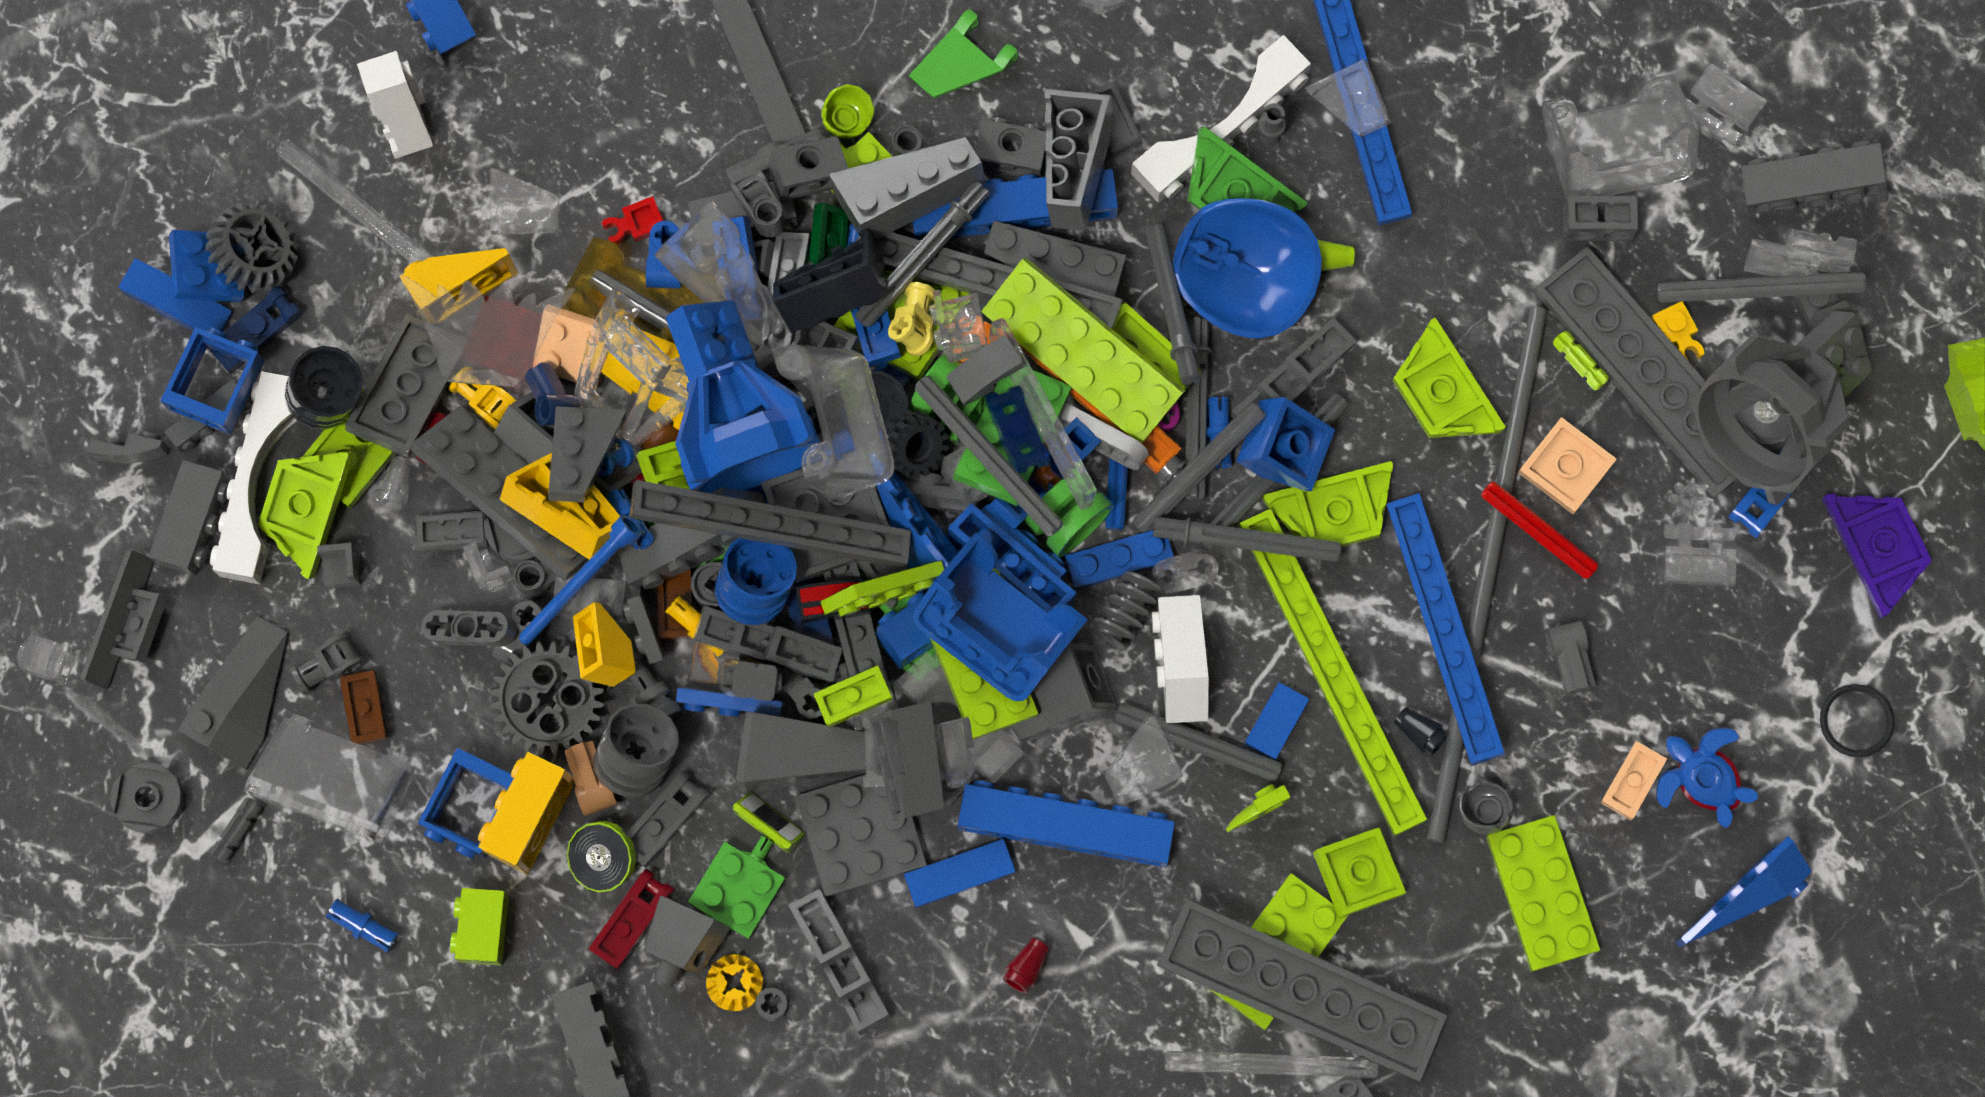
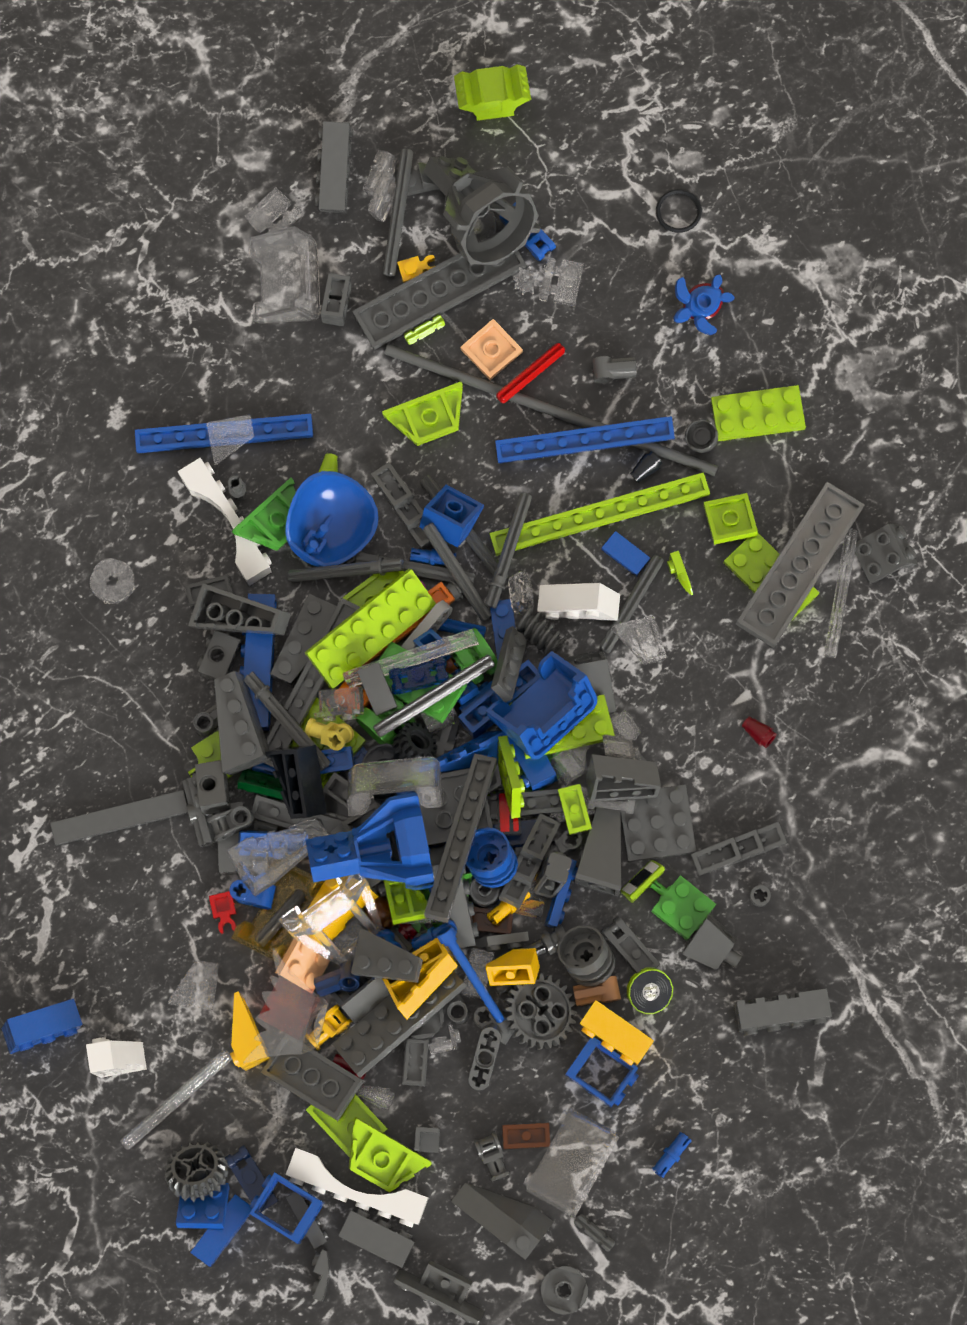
camera: 80 degrees left, 0 degrees up
black wheel [284,346,363,430] -> none
lime brick [450,888,509,966] -> none
dark red plate [588,869,675,970] -> none
yellow gear [706,954,763,1011] -> none
lime hair [821,84,874,140] -> none
blue tile [904,839,1016,908] -> none
bright green flag [909,9,1018,99] -> none
blue brick [958,781,1175,868] -> none
lime wing [1263,461,1393,547] -> none
light nougat plate [1600,741,1667,821] -> none
blue wedge [1675,836,1812,947] -> none
dark purple wing [1822,494,1932,619] -> none
none -> dark grey plate [491,626,527,703]

